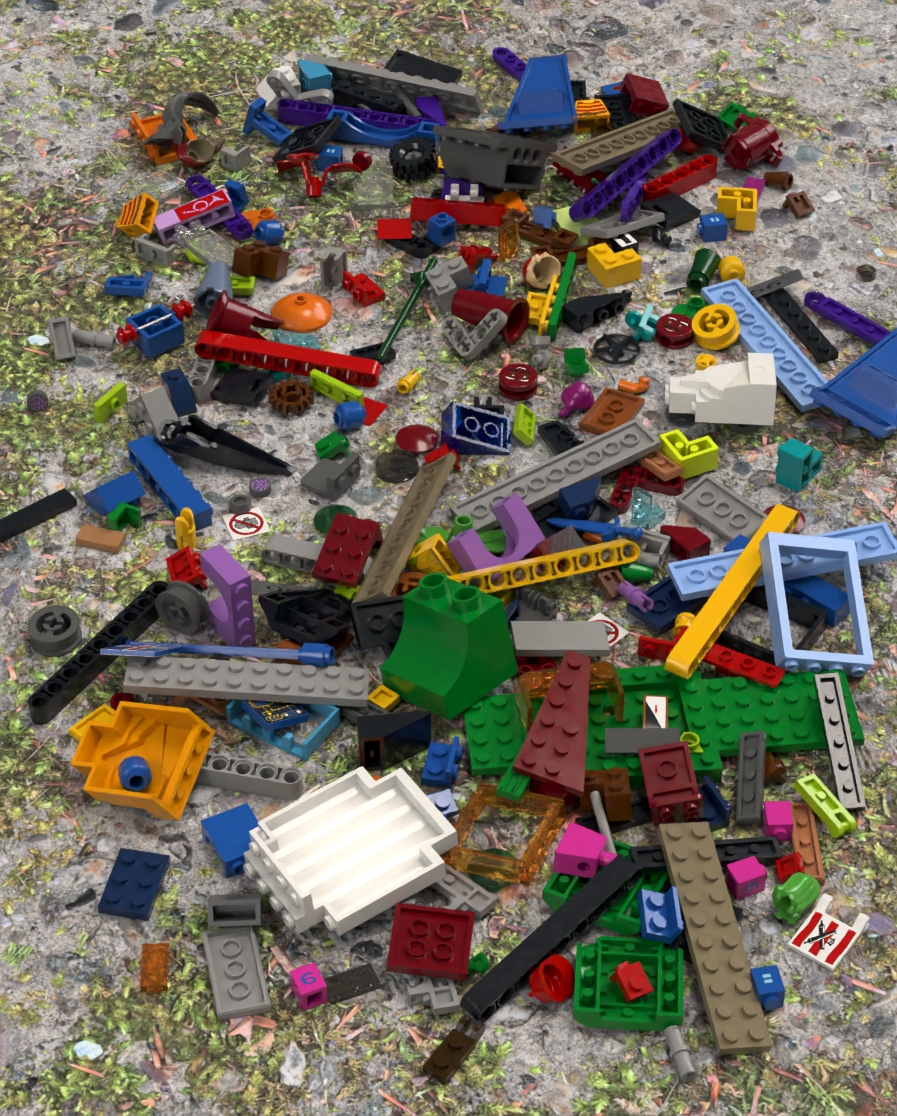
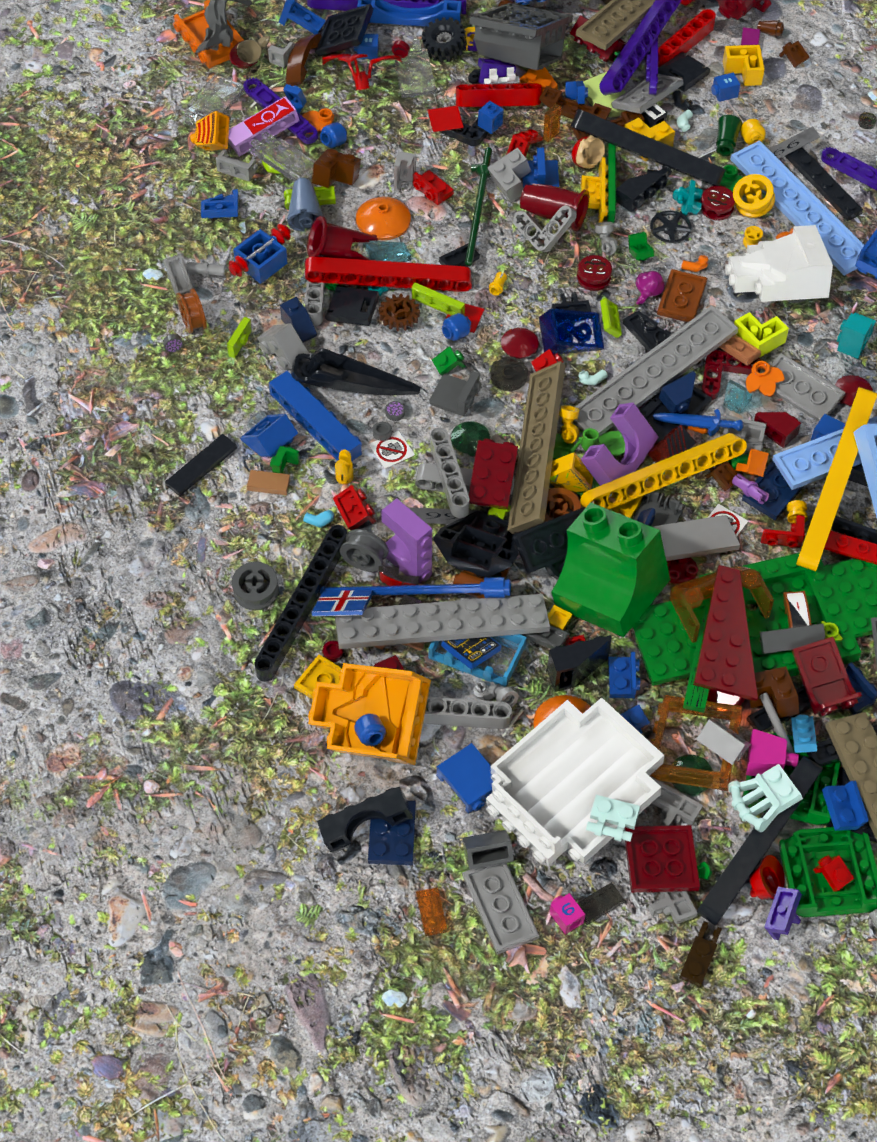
camera: 10 degrees left, 15 degrees up
none -> dark orange wheel [176,288,207,334]
none -> reddish brown slope [286,33,321,86]
none -> medium azure arm [303,510,334,528]
none -> black arch [317,787,413,852]
none -> clear smoke slope [378,566,419,586]
none -> light grey beam [430,427,469,518]
none -> light grey arm [474,681,519,707]
none -> yellow arm [559,405,580,444]
none -> black beam [570,109,726,186]
none -> light aqua arm [578,369,608,386]
none -> light aqua plate [586,795,640,842]
none -> light aqua arm [676,110,693,132]
none -> light grey hinge [696,719,751,765]
none -> light aqua plate [728,764,803,832]
none -> orange panel [735,449,769,477]
none -> orange plate [746,361,784,397]
none -> dark purple panel [764,887,802,940]
none -> dark azure plate [791,715,817,753]

